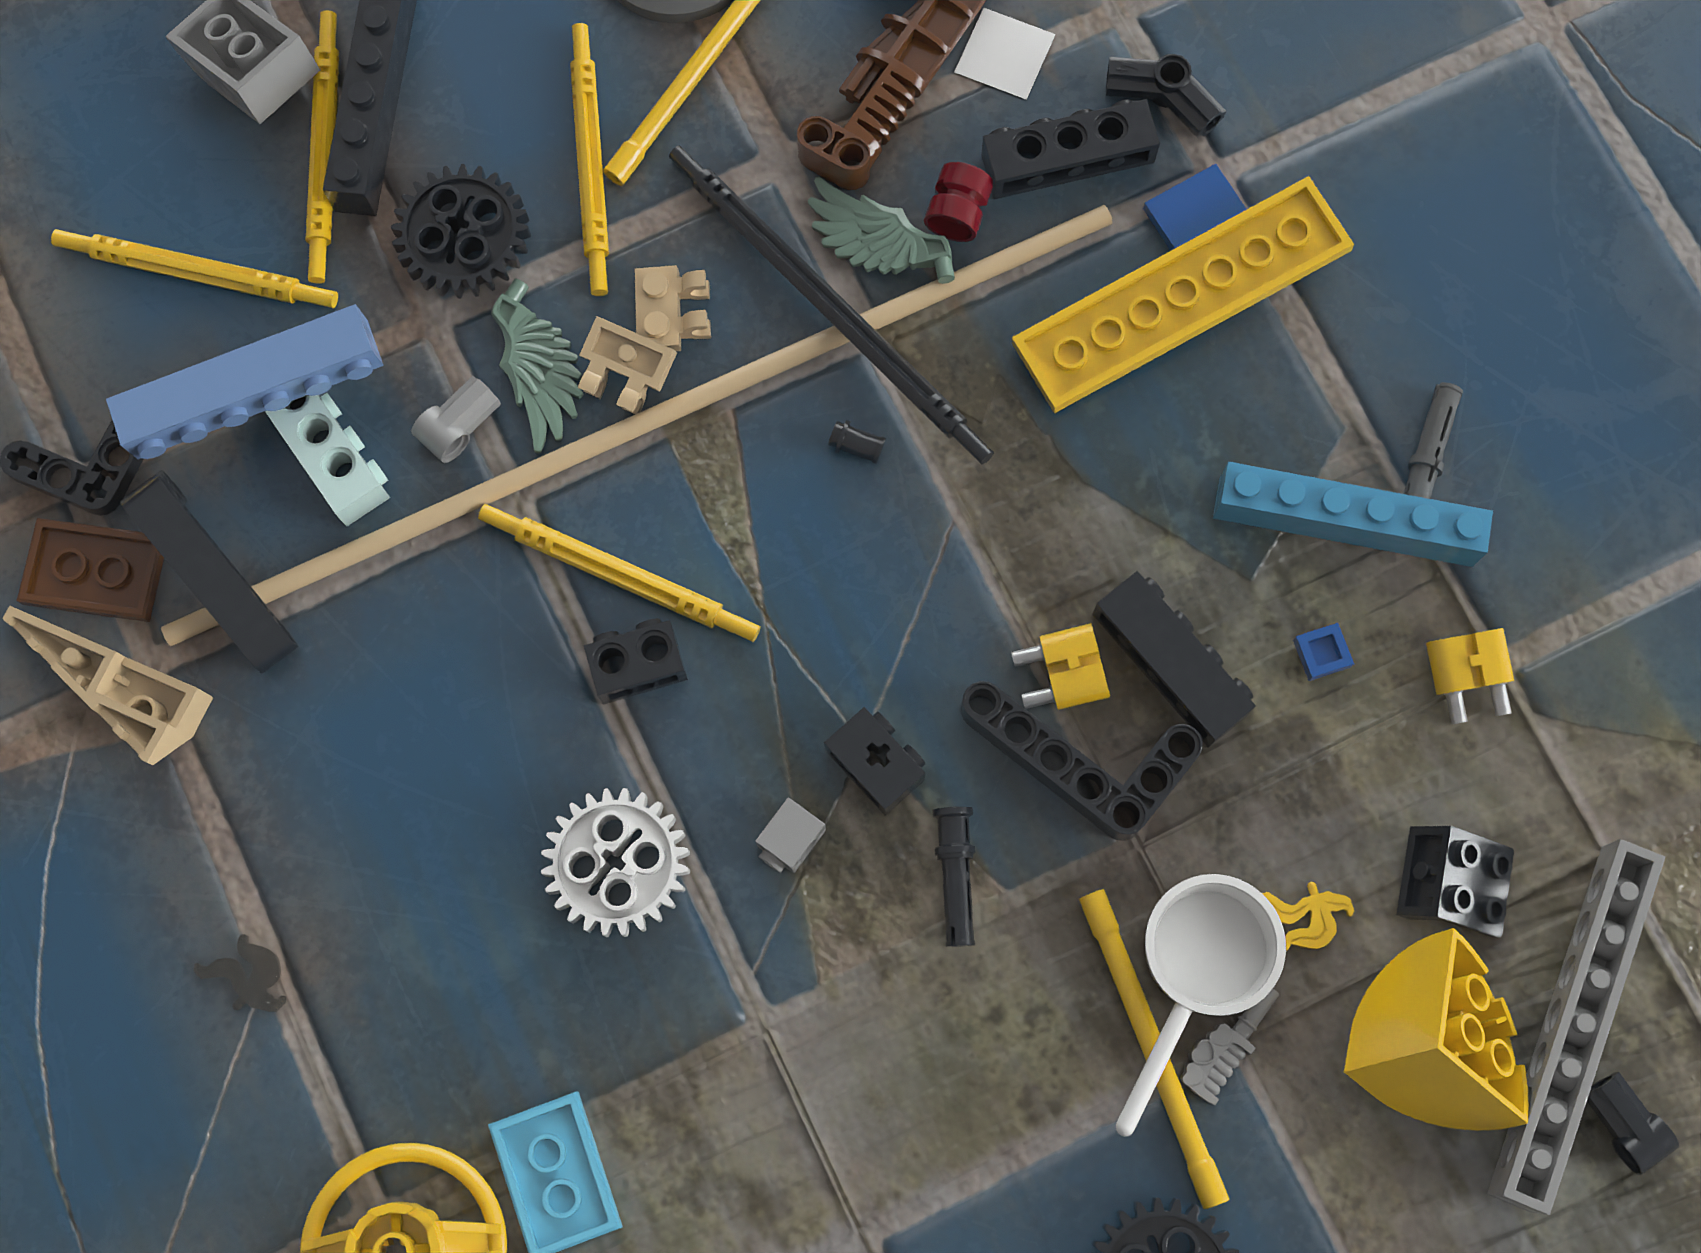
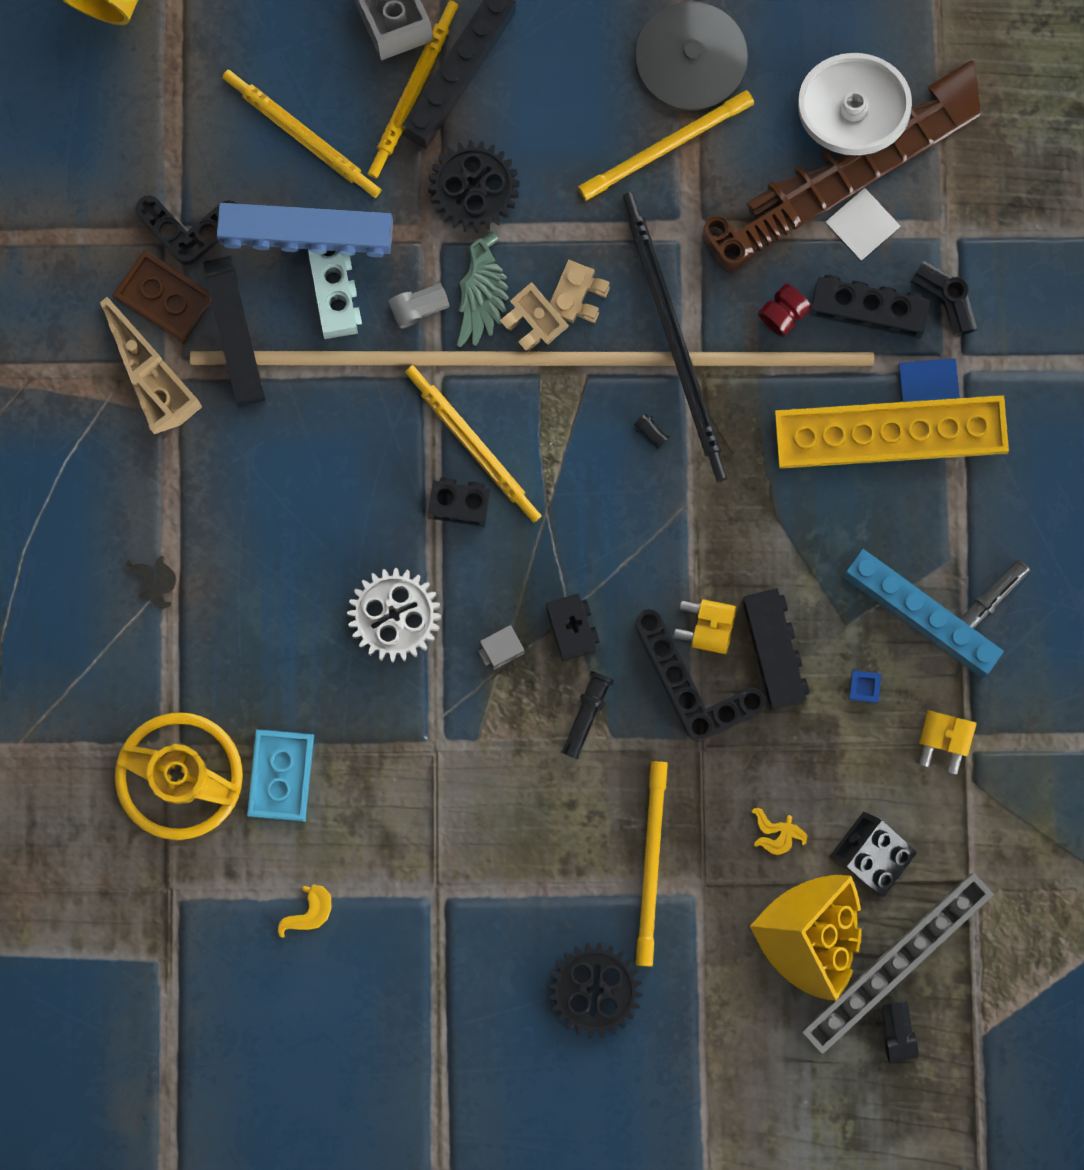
camera: 15 degrees right, 5 degrees up
yellow axle [570,23,609,296] -> none
sand green animal [808,177,955,284] -> none
white piece [1116,874,1286,1137] -> none
light grey piece [1179,989,1280,1105] -> none

